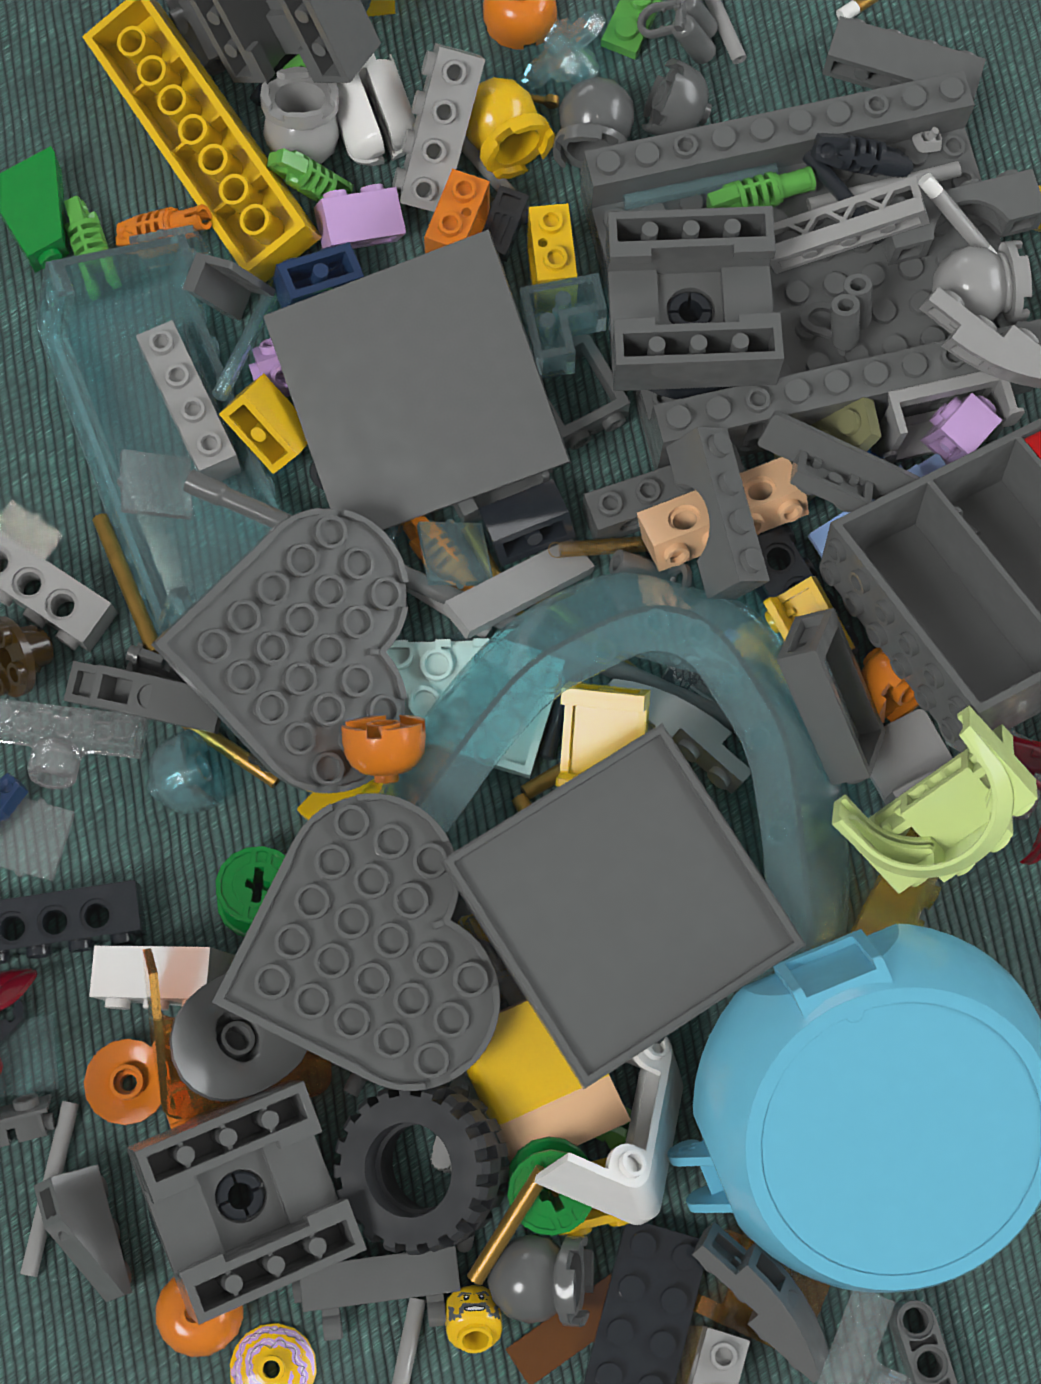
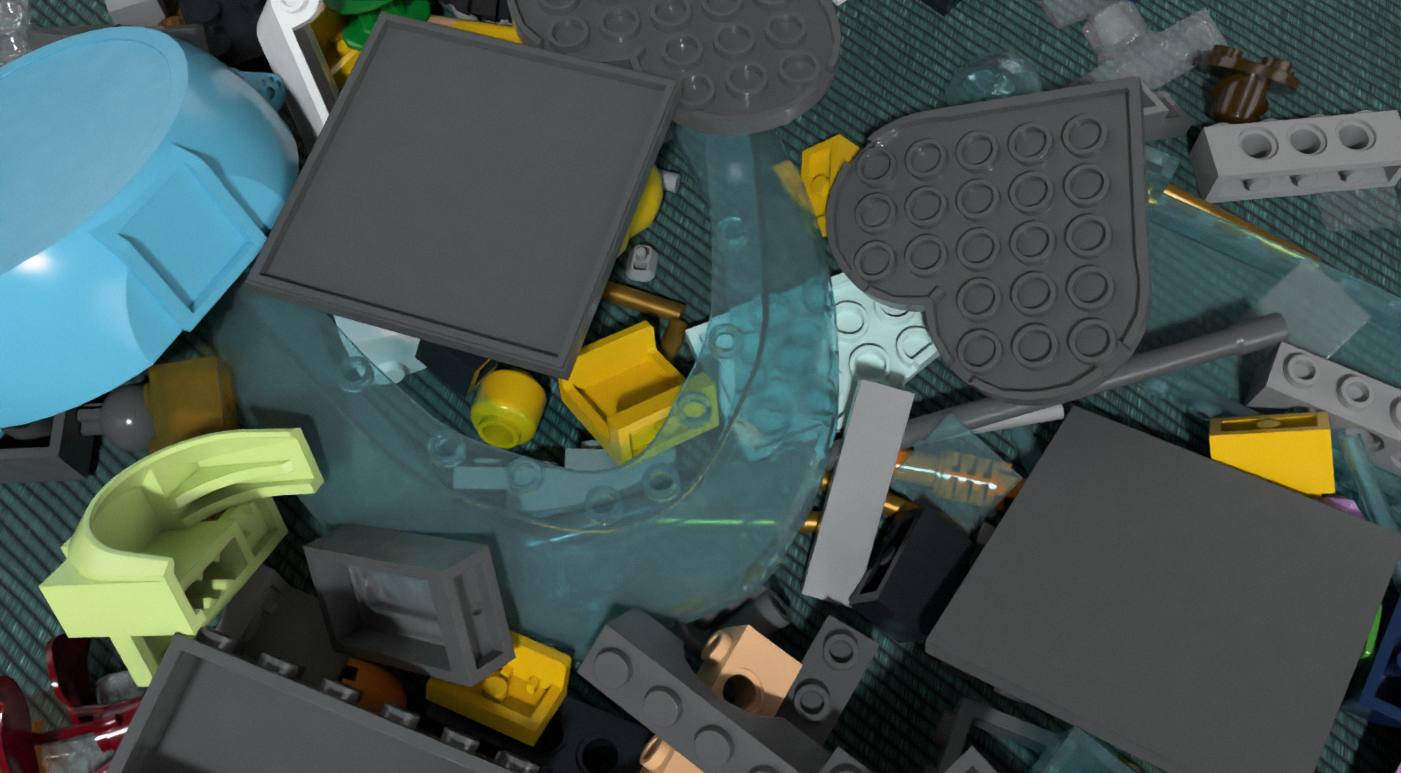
camera: 145 degrees right, 10 degrees down
green piece [215,846,285,937] -> none
orange cylinder [341,715,426,784] -> none
pearl gold piece [548,536,648,558] -> none

